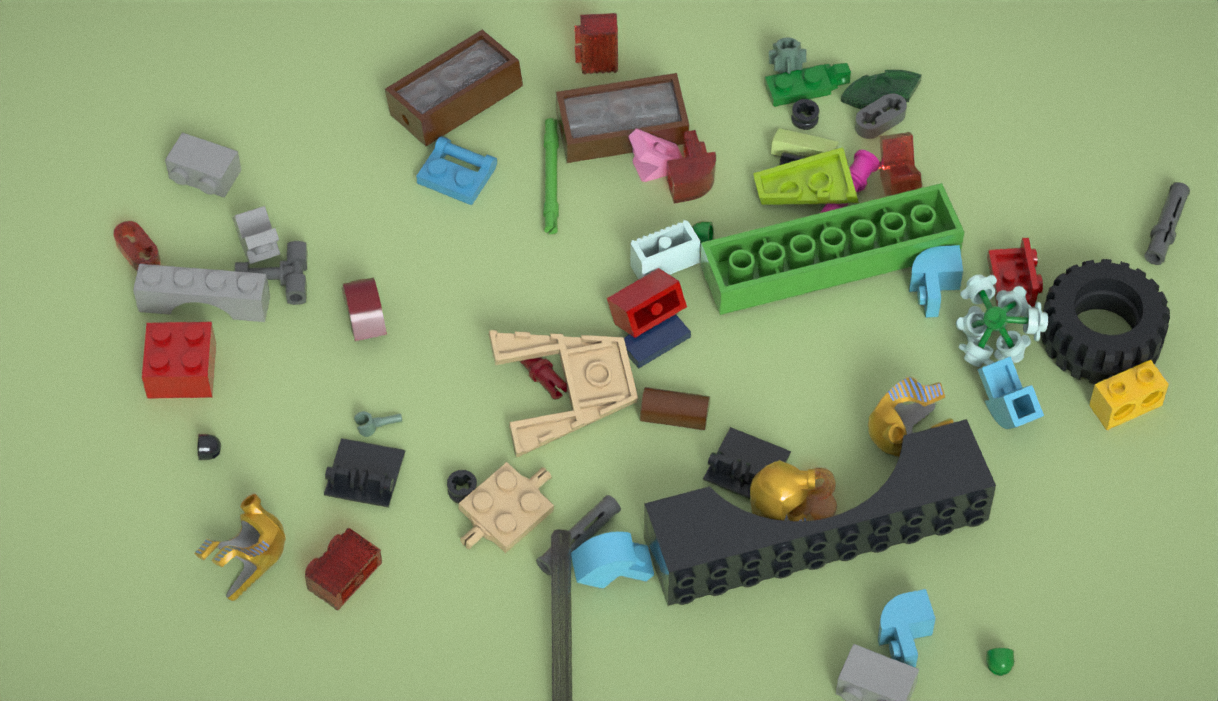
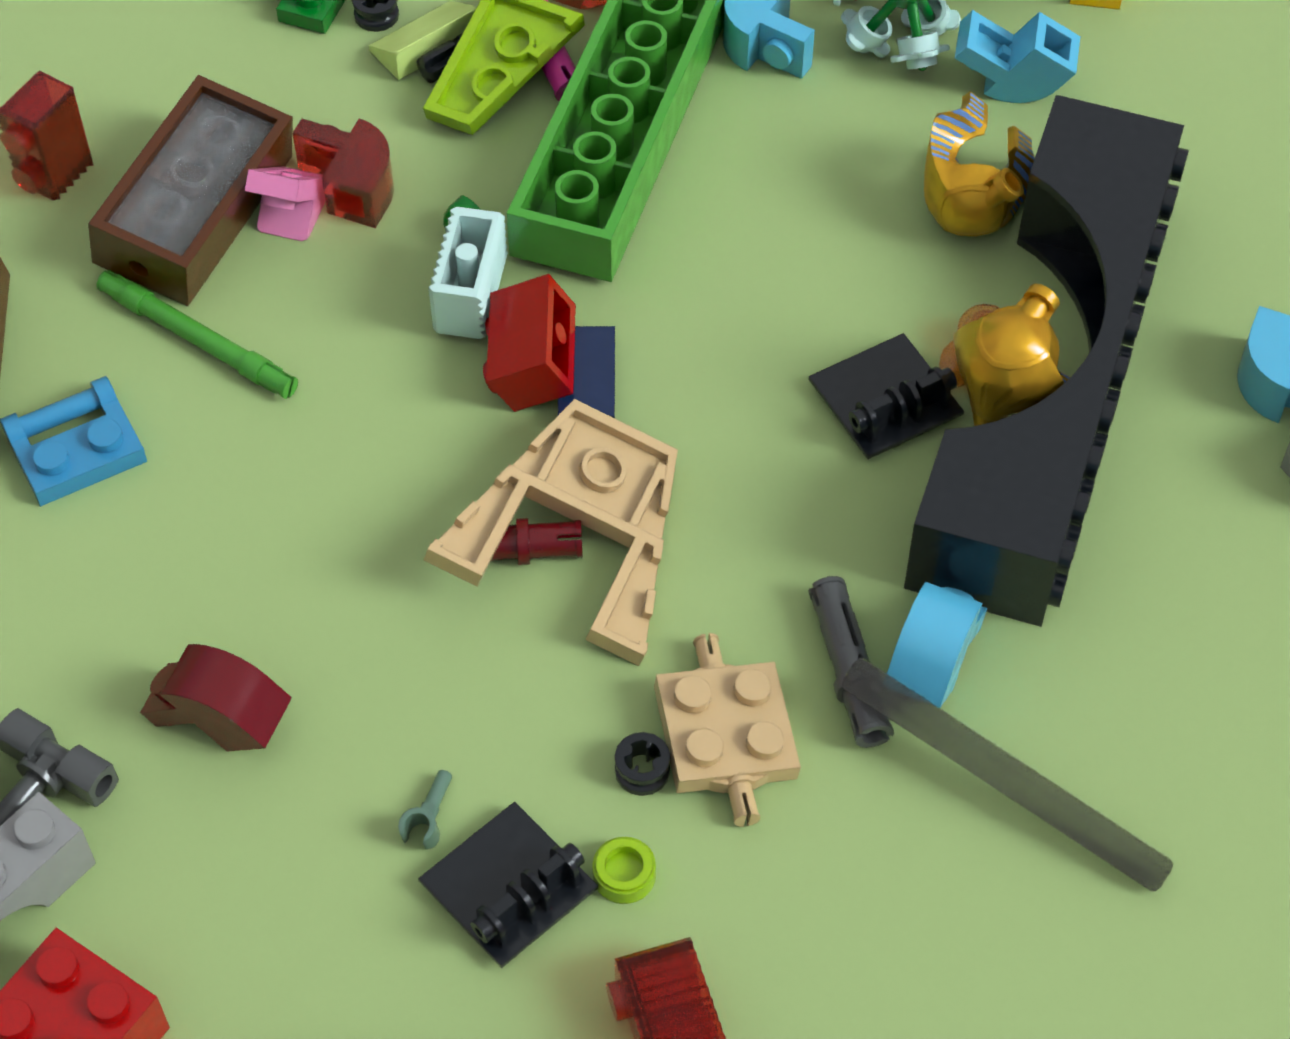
camera: 55 degrees left, 0 degrees up
reddish brown brick [640,387,710,430] -> none
none -> lime tile [592,837,656,904]

